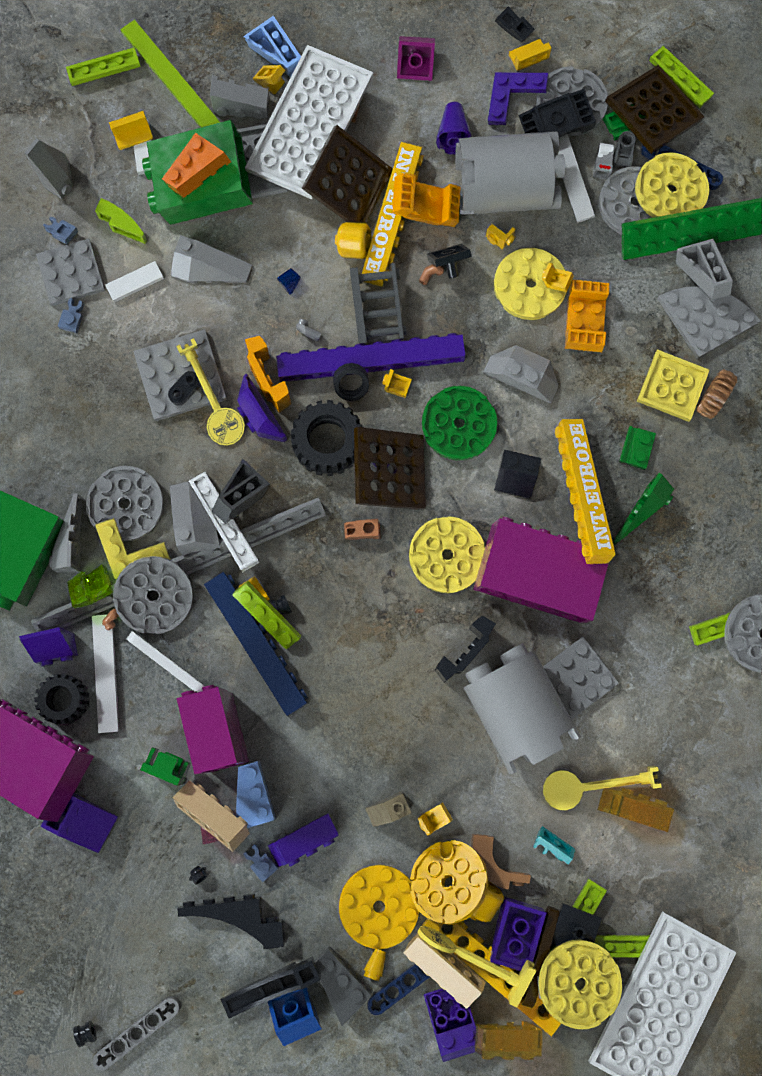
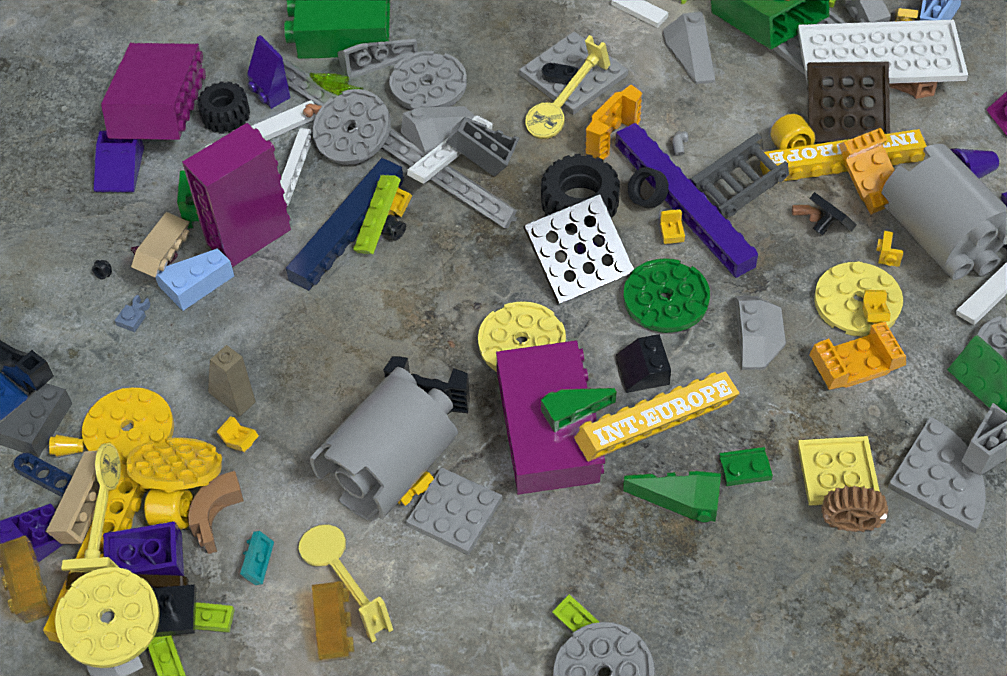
camera: 70 degrees right, 25 degrees down
light yellow plate [95,518,171,579] -> none
black arch [177,894,285,949] -> none
dark purple wedge [237,374,287,442] -> none
dark purple wedge [267,814,339,867] -> none
clear blue slope [276,268,301,295] -> none
nougat leg [344,519,381,540] -> none
none -> green slope [541,388,617,432]

